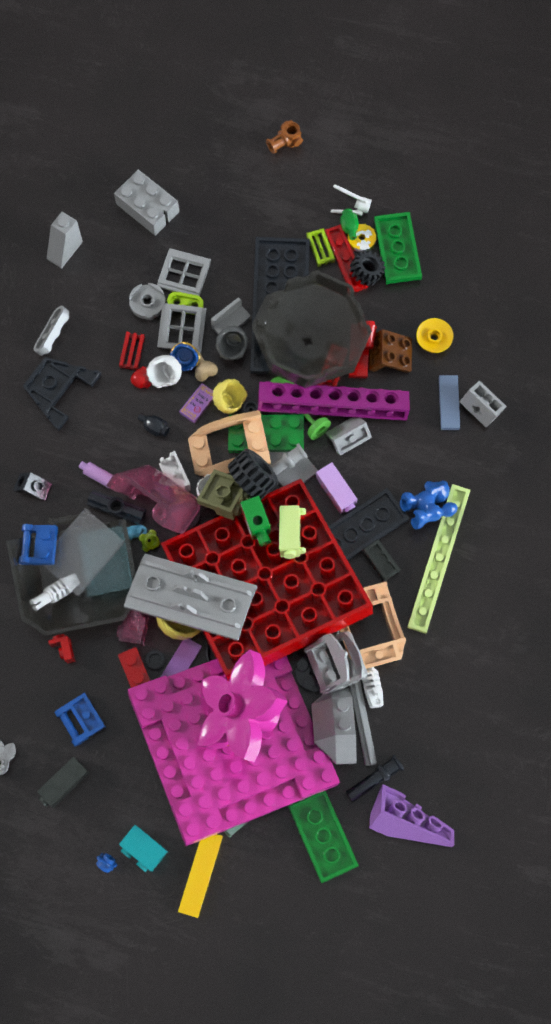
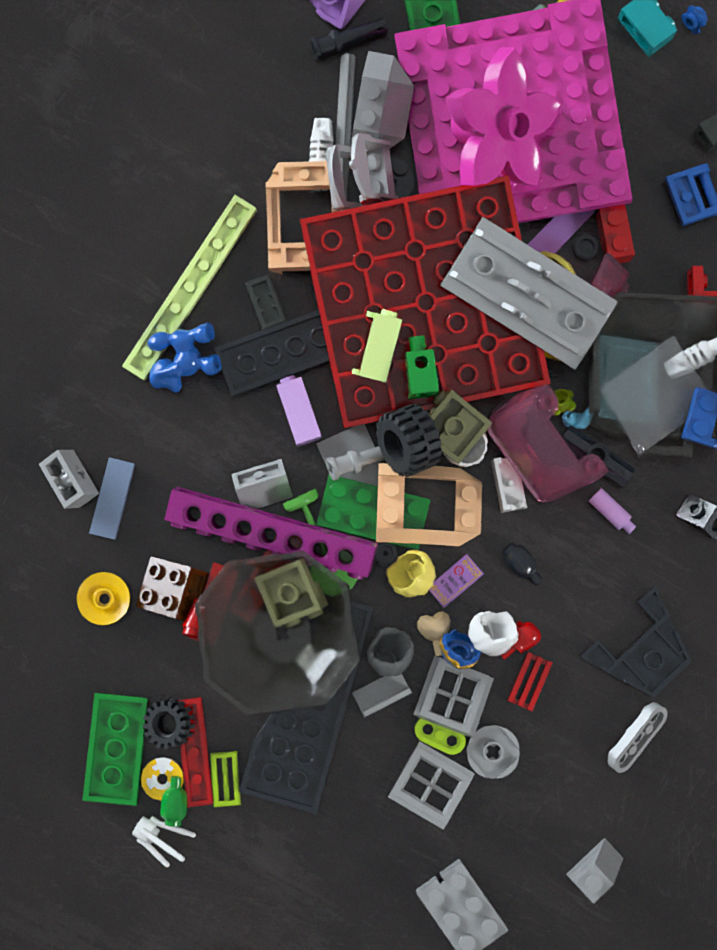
camera: 170 degrees left, 10 degrees up
none -> olive plate [254,558,328,628]

